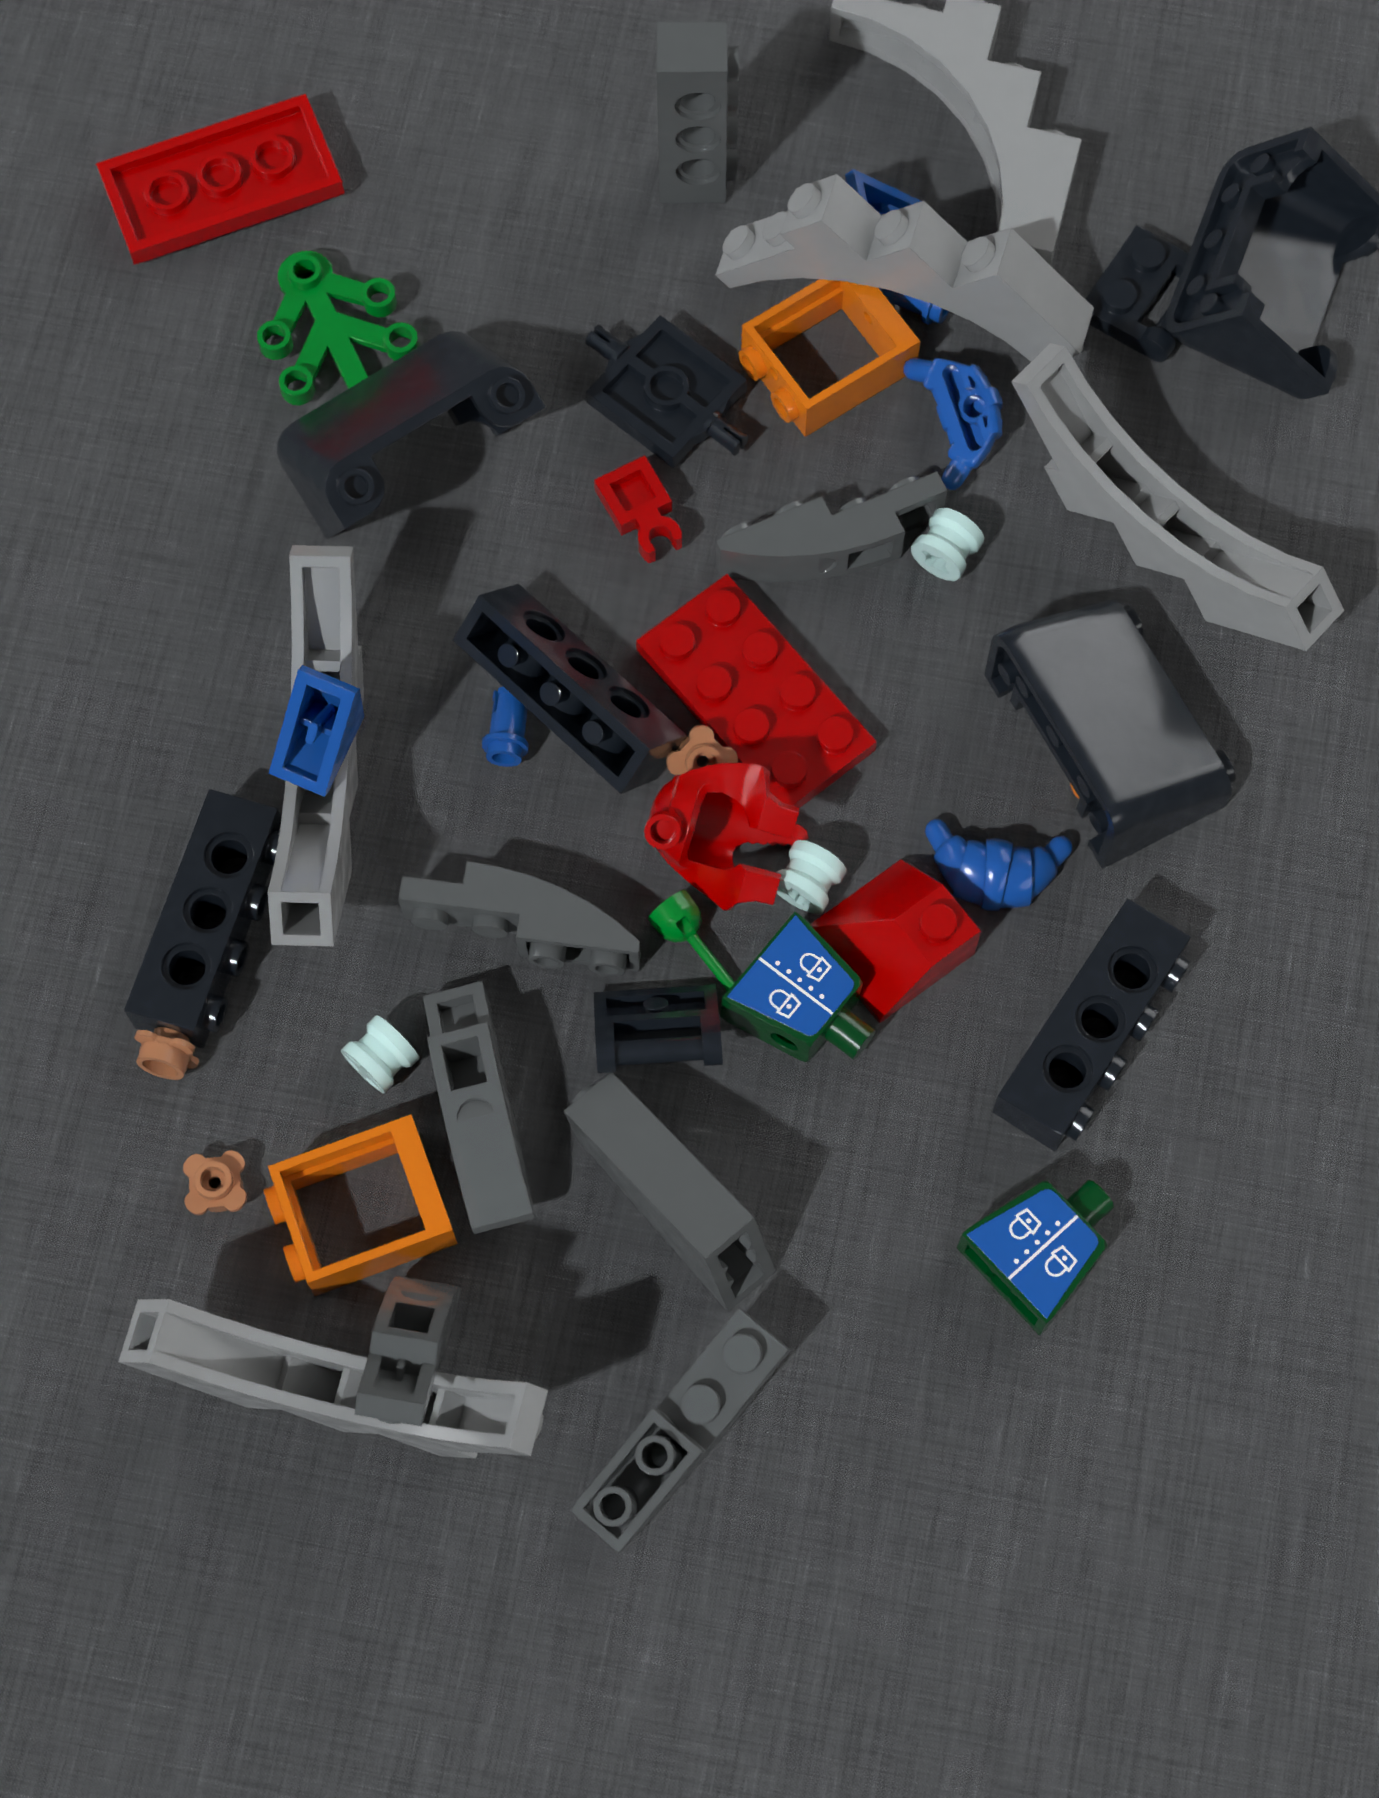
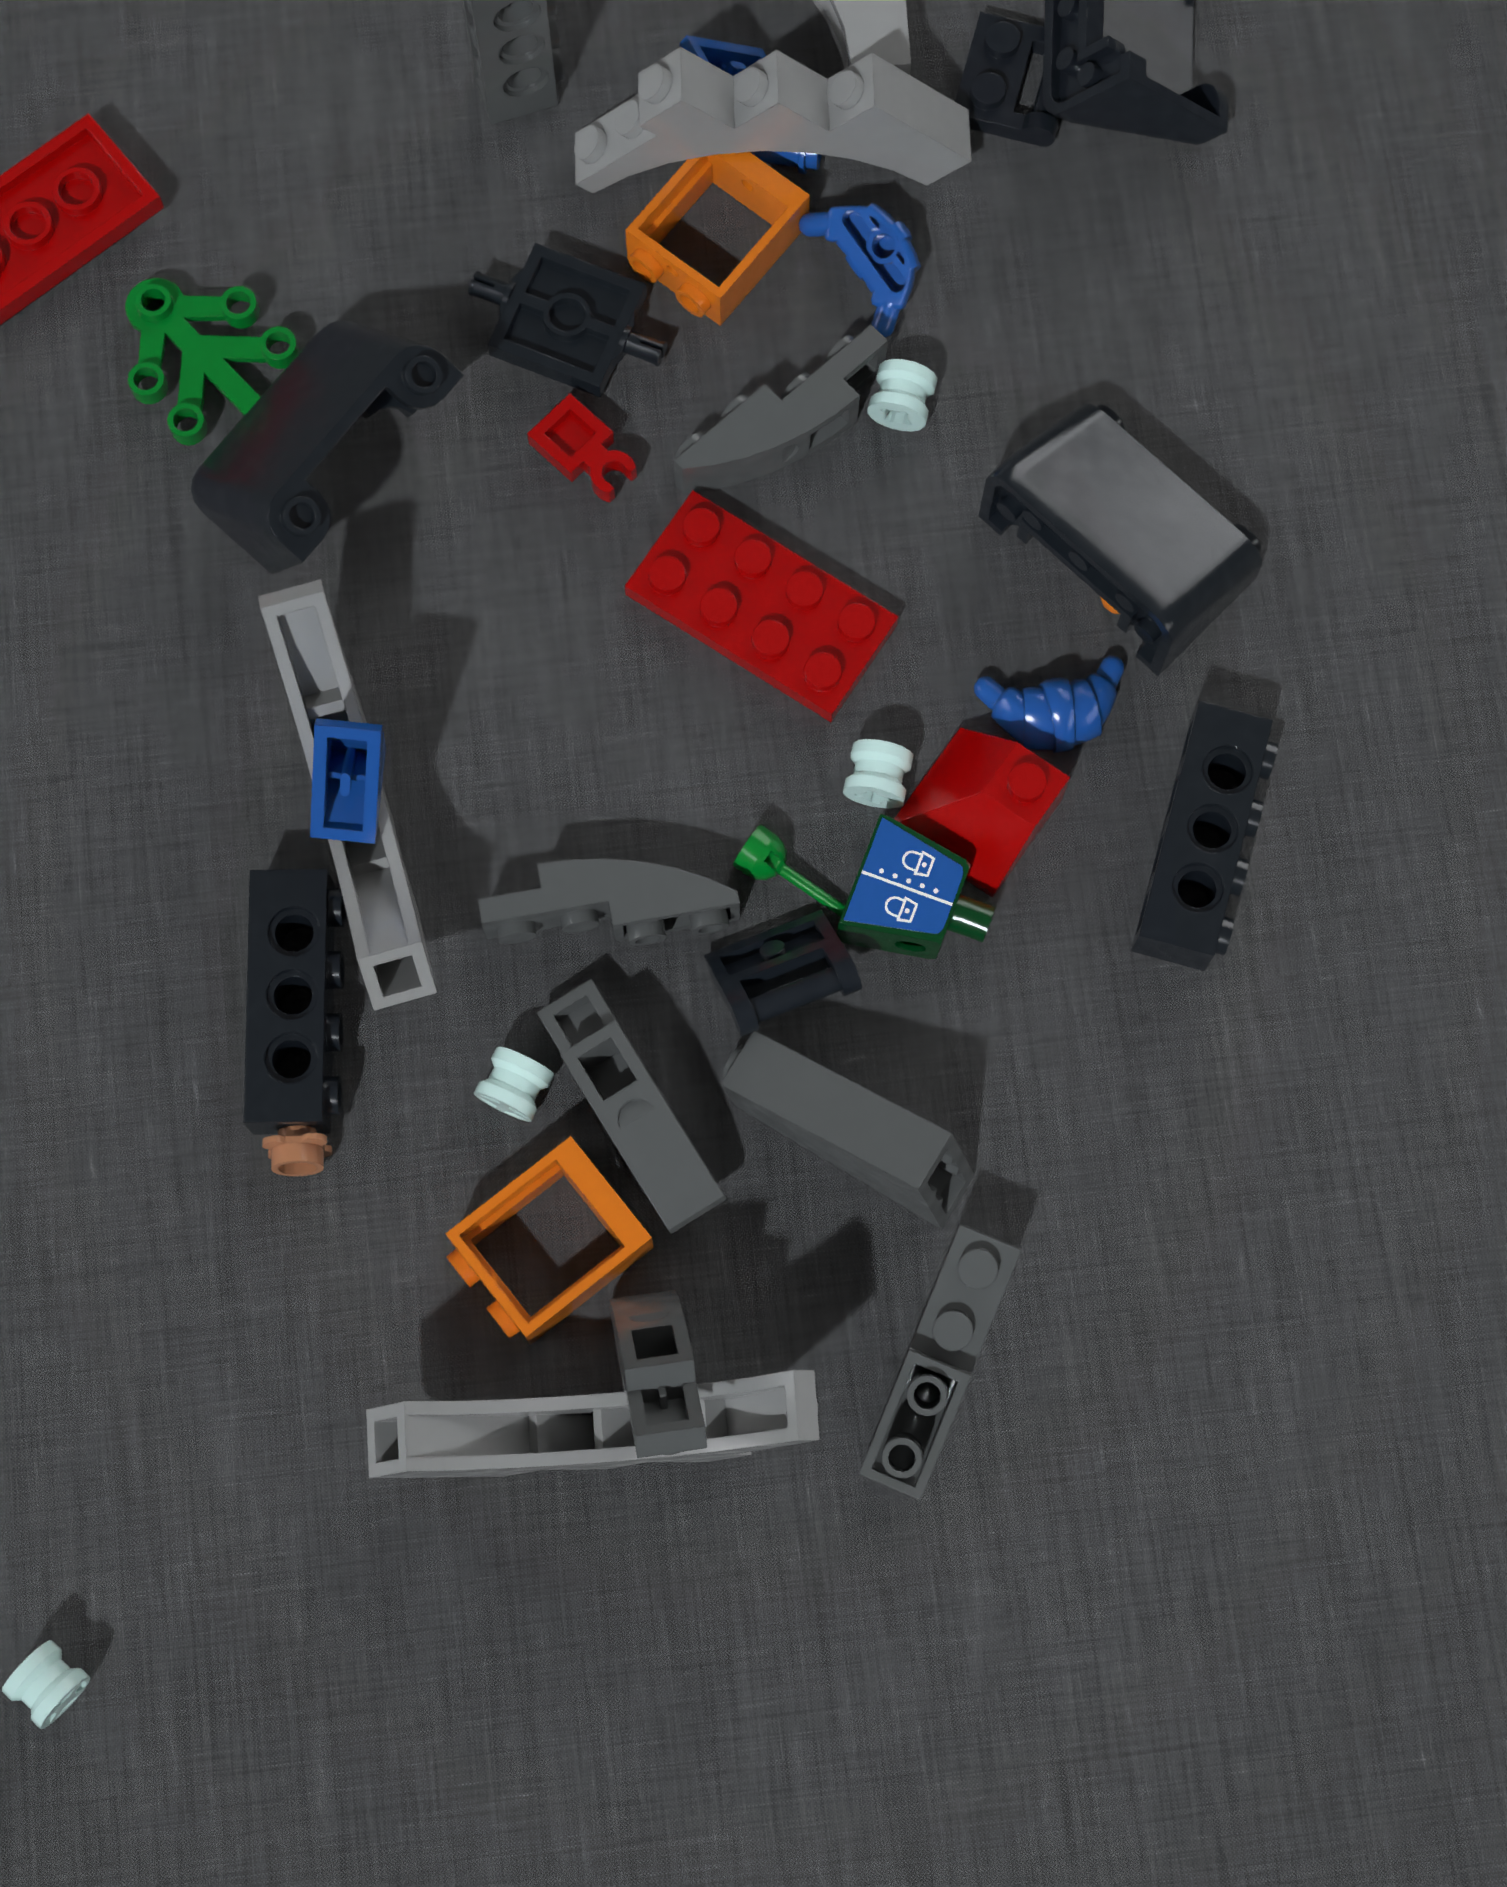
camera: 20 degrees left, 5 degrees up
nougat plate [183,1150,247,1215] -> none
black brick [453,584,686,794] -> none
blue pin [482,687,529,767] -> none
red piece [644,763,809,911] -> none
nougat plate [666,725,738,775] -> none
torso [957,1180,1114,1336] -> none
light grey arch [1011,343,1344,651] -> none

